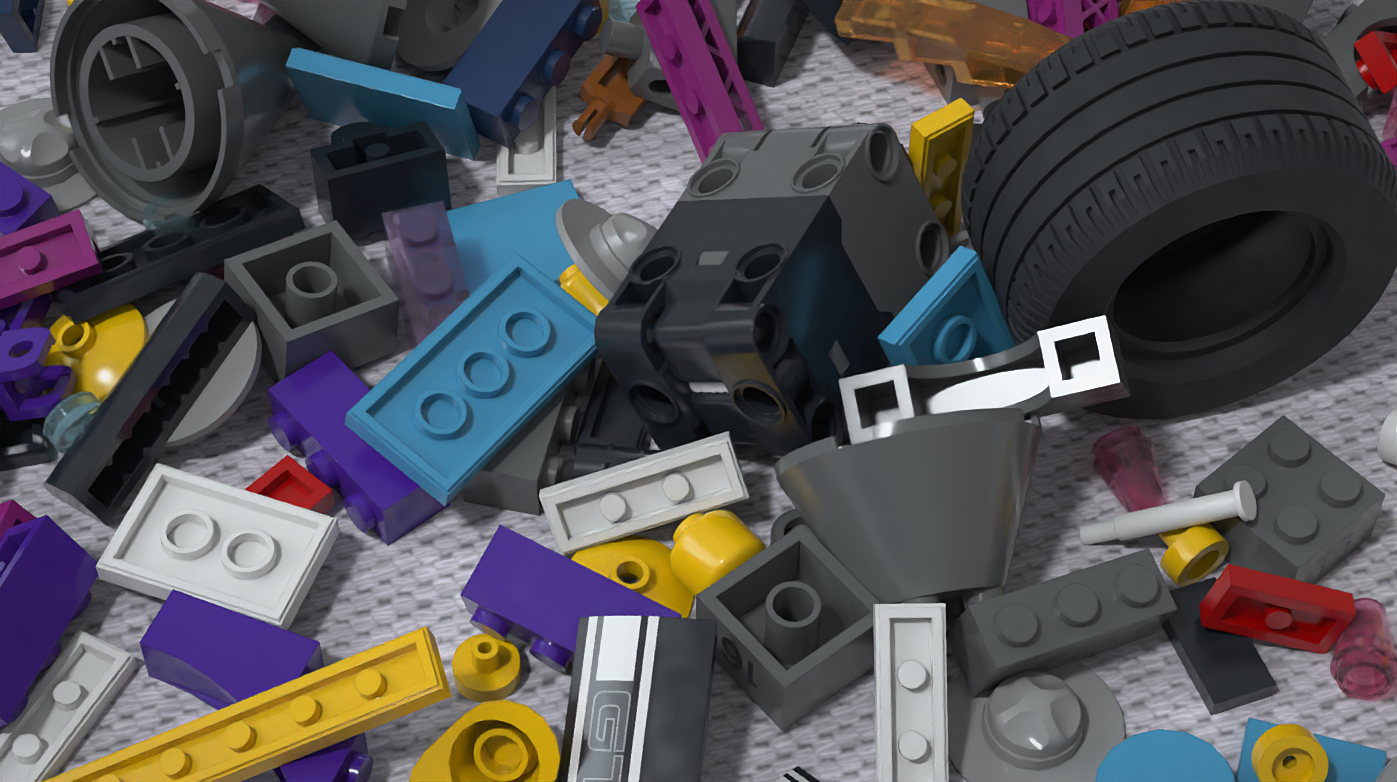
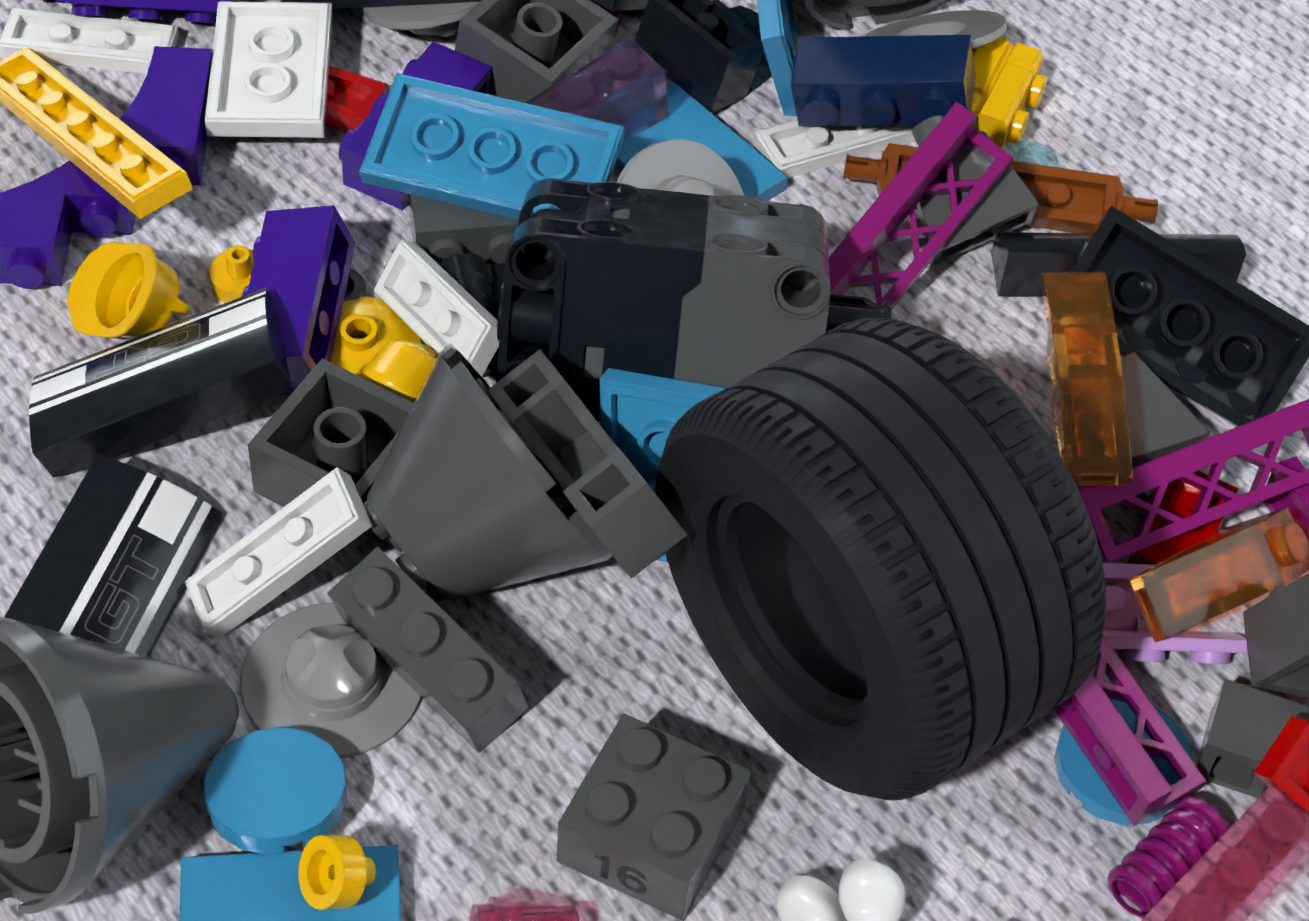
camera: 65 degrees right, 0 degrees up
white piece [1080,480,1257,545] -> none
clear pink cone [1092,426,1167,513] -> none
yellow tile [1159,523,1229,588] -> none
black tile [1161,577,1276,716] -> none
red plate [1199,564,1356,654] -> none

